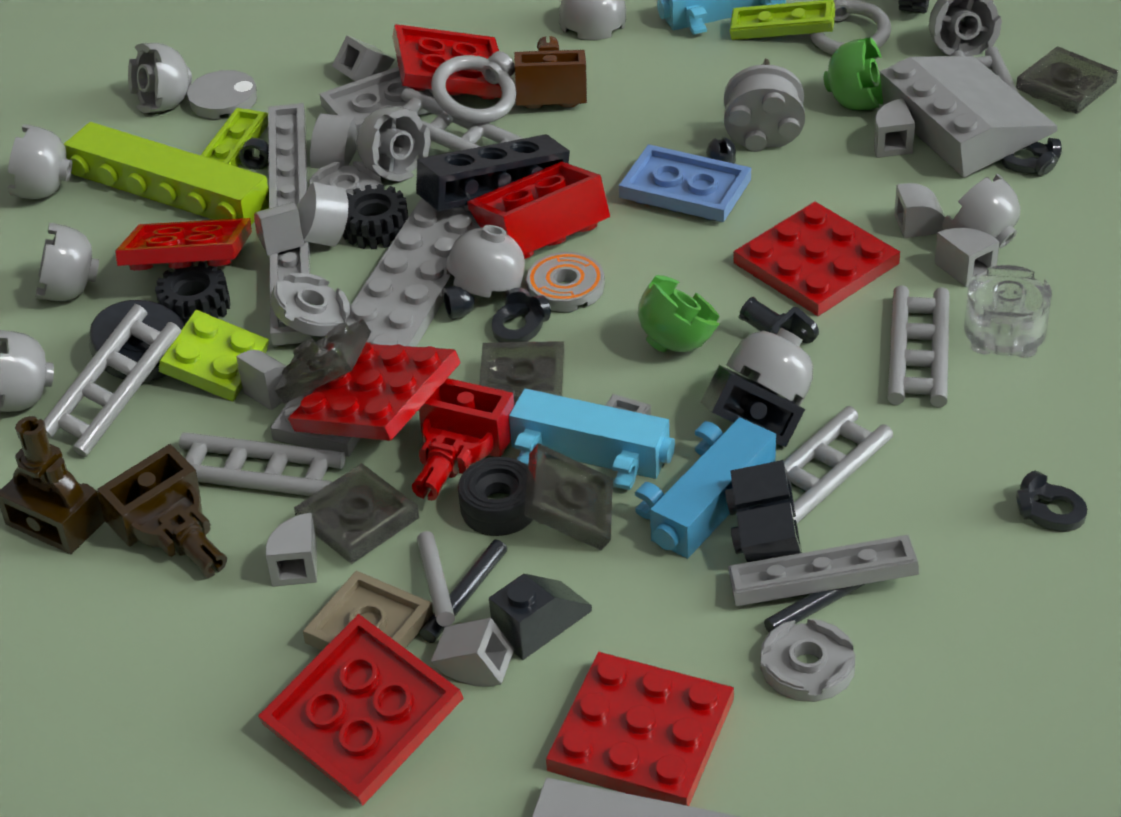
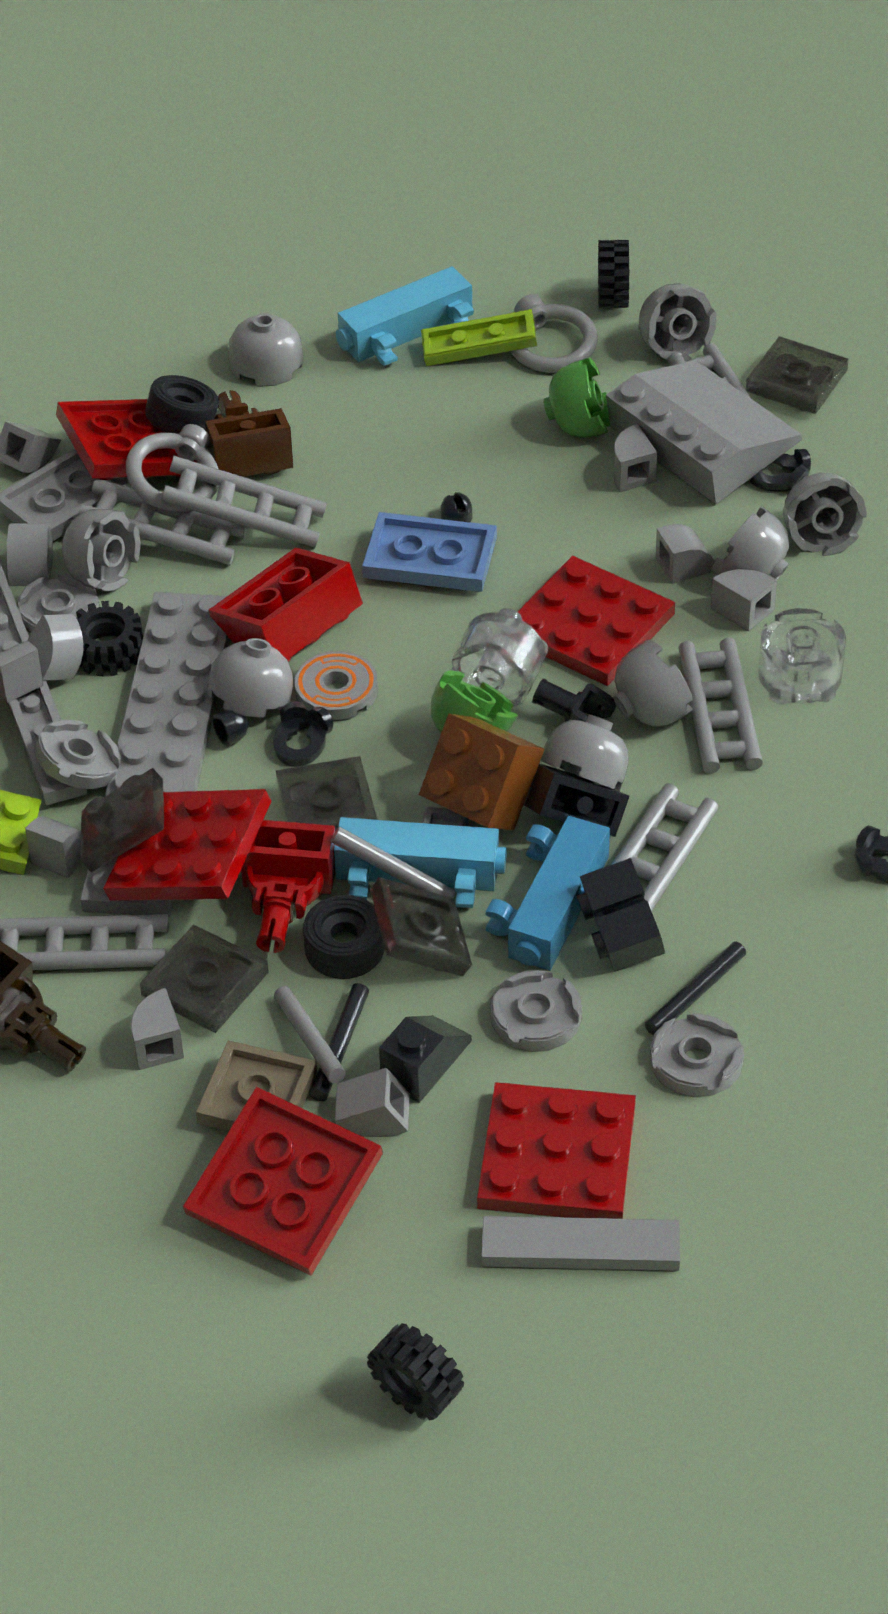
camera: 15 degrees left, 5 degrees up
black brick [416,134,570,211] -> none
light grey wheel [724,58,805,152] -> none
light grey tile [728,535,919,606] -> none
none -> black tyre [145,375,219,434]
none -> light grey bar [161,456,327,548]
none -> light grey bar [331,826,455,906]
none -> dark orange brick [418,713,545,830]
none -> clear brick [451,608,548,707]
none -> light grey tile [490,970,582,1052]
none -> light grey cylinder [613,640,693,726]
none -> light grey cylinder [783,472,867,556]

